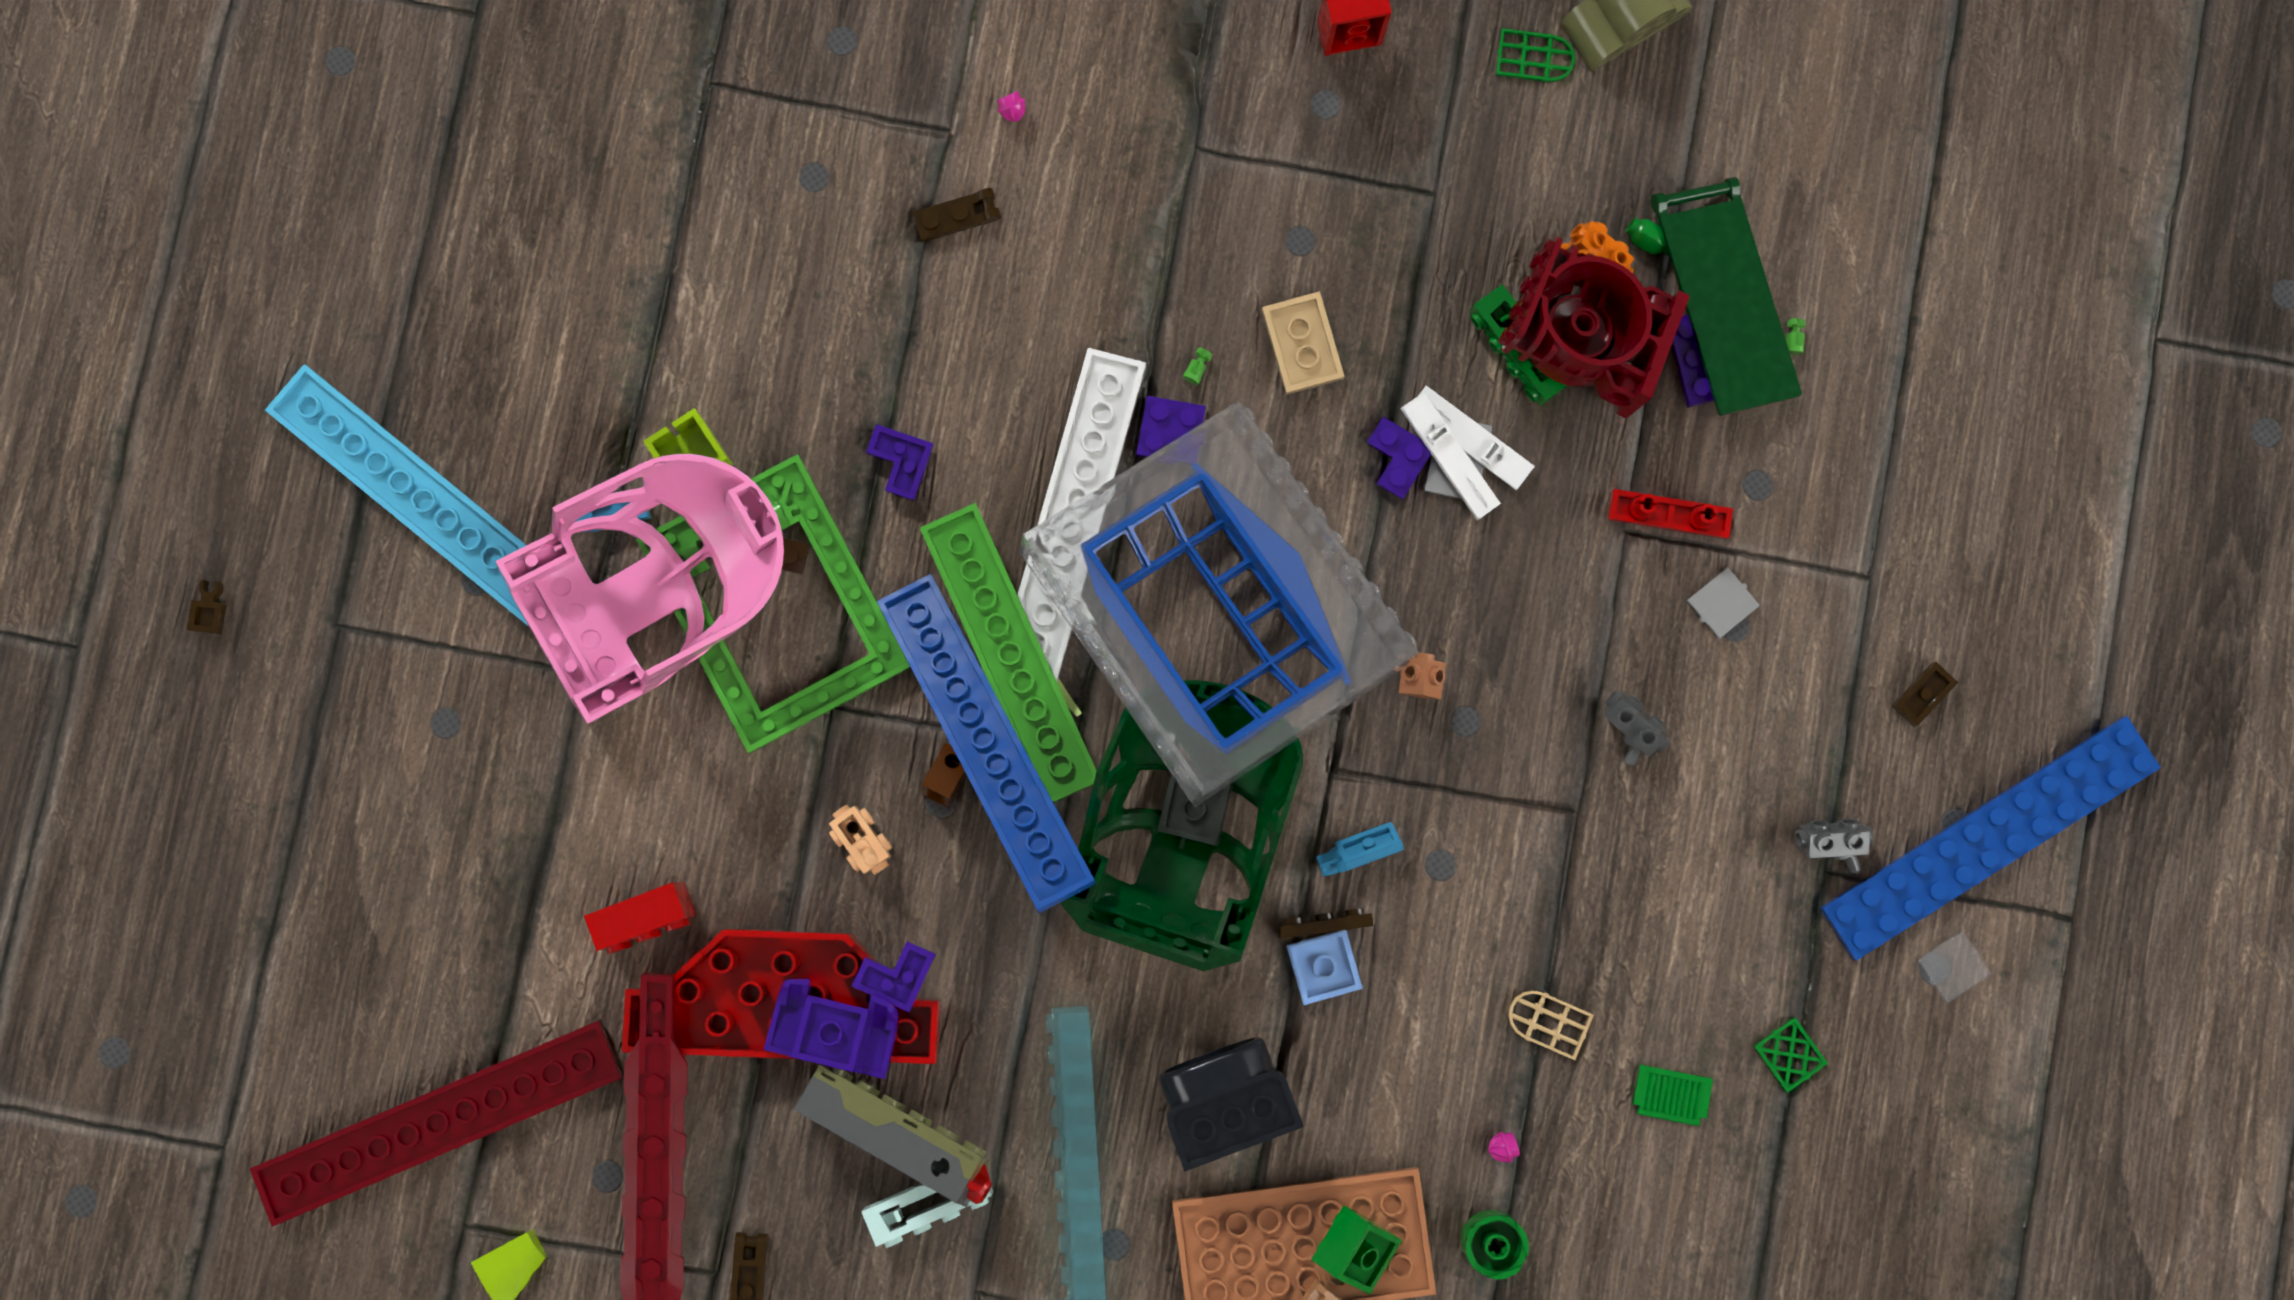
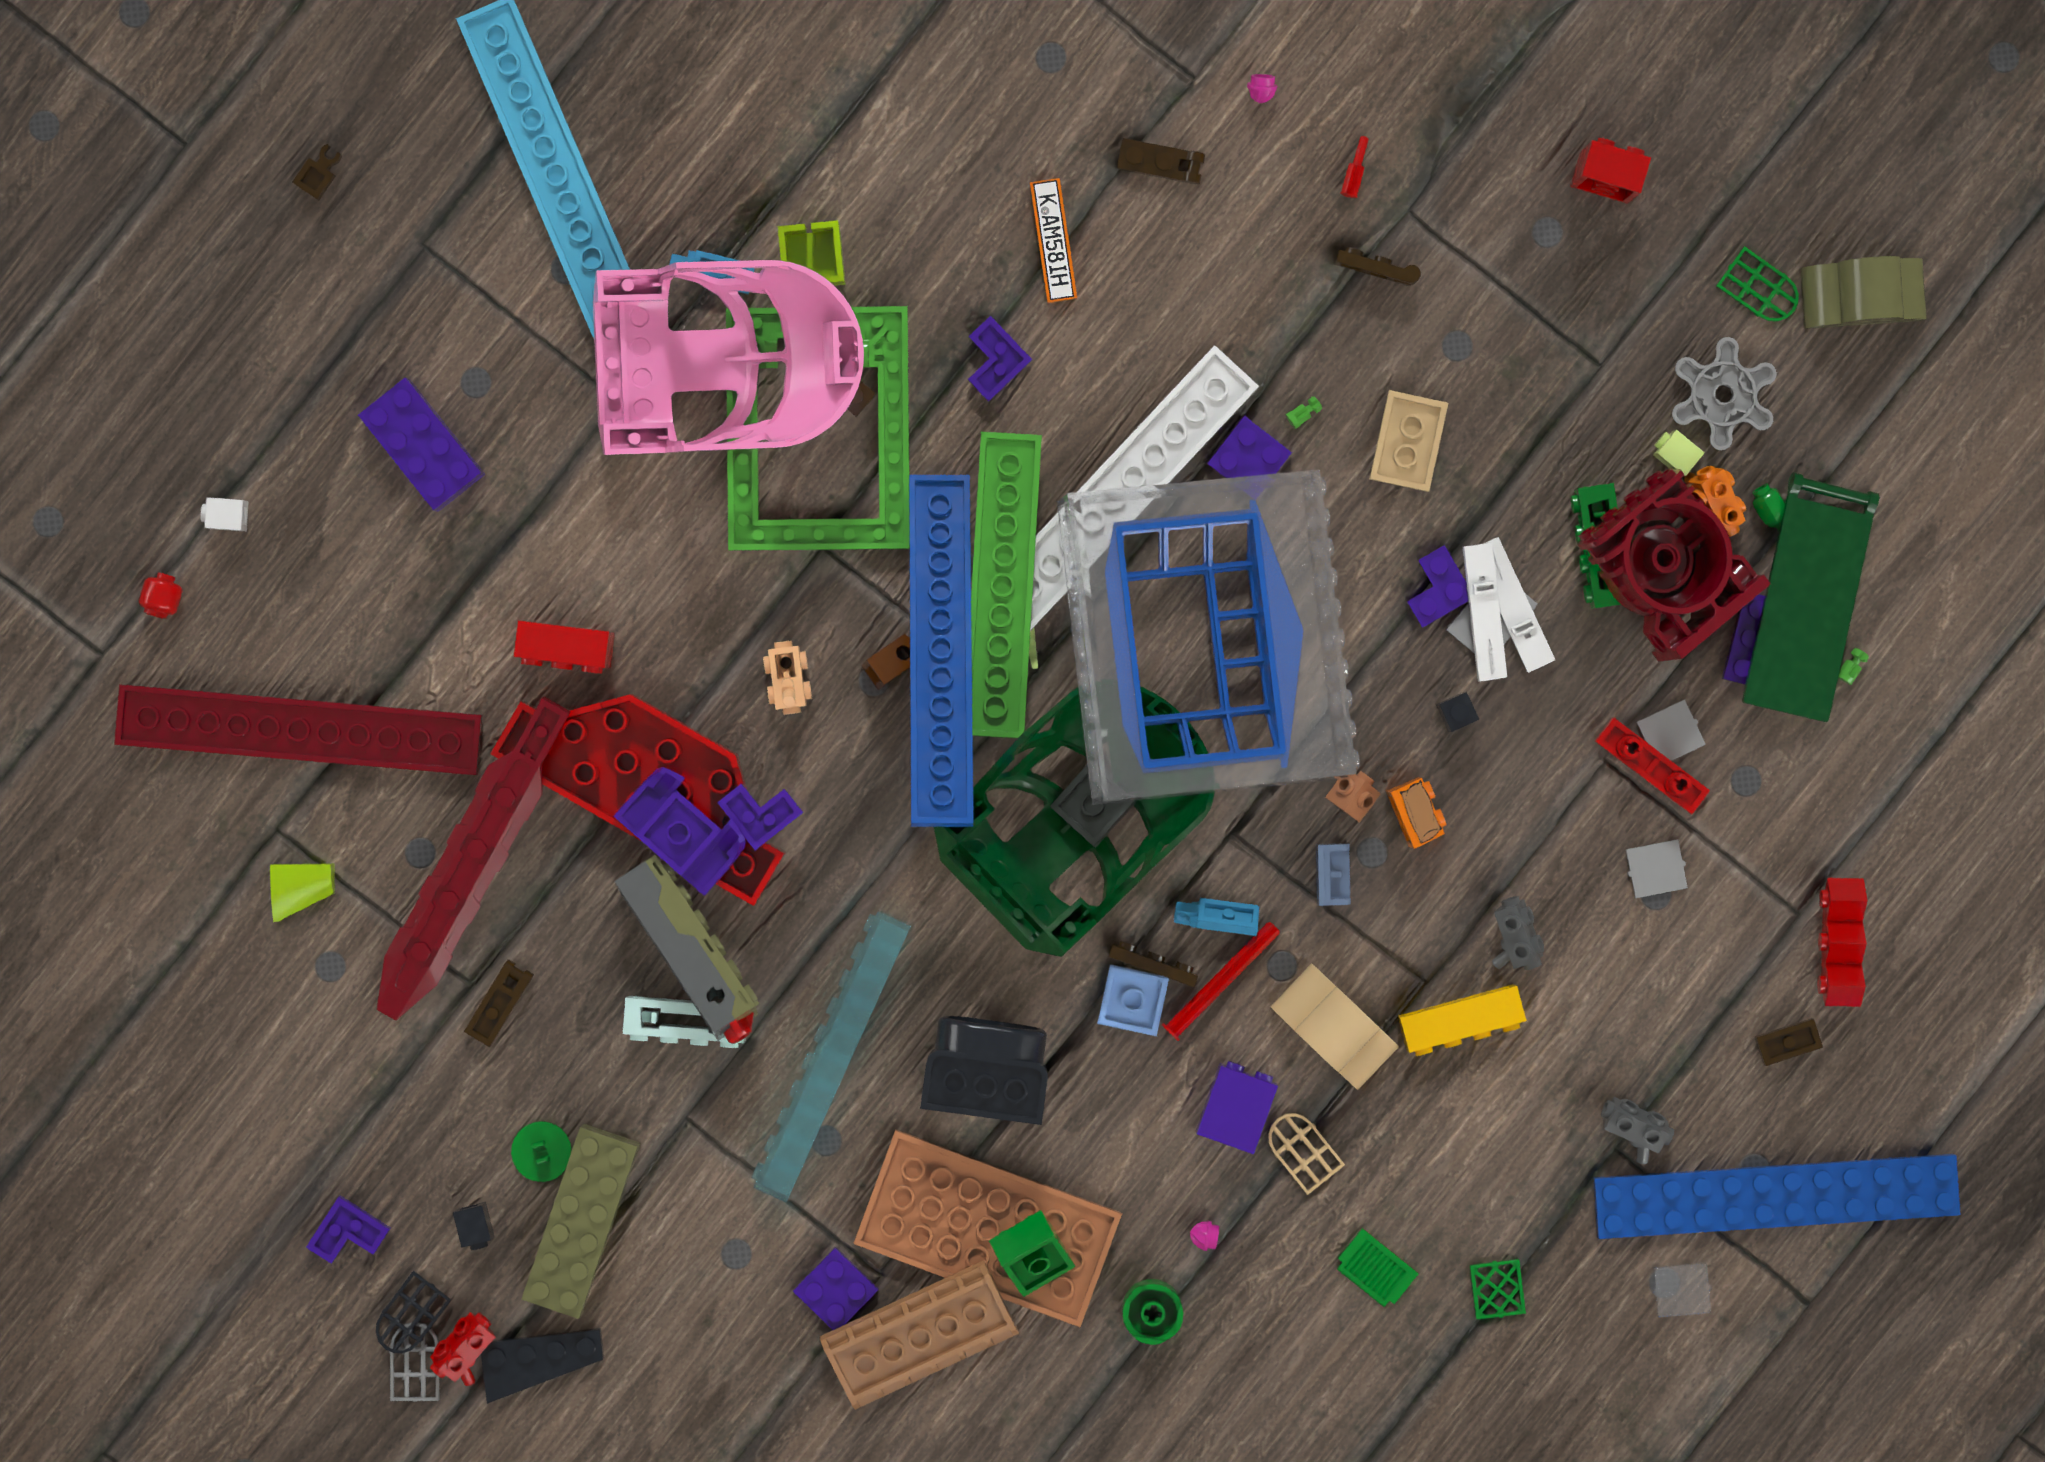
camera: 35 degrees right, 5 degrees up
none -> red head [138,572,183,619]
none -> white brick [201,498,249,532]
none -> dark purple brick [358,377,486,512]
none -> tile [1030,178,1077,303]
none -> red axle [1161,922,1280,1042]
none -> dark purple brick [1196,1061,1278,1154]
none -> tan brick [1270,963,1399,1090]
none -> sand blue hinge [1316,844,1351,906]
none -> dark brown plate [1334,247,1421,286]
none -> red axle [1340,136,1369,198]
none -> slope [1386,777,1447,849]
none -> yellow brick [1398,984,1527,1056]
none -> black brick [1436,692,1479,732]
none -> light grey piece [1636,700,1706,761]
none -> yellowish green brick [1653,430,1705,477]
none -> light grey plate [1672,337,1777,450]
none -> red brick [1817,878,1868,1007]

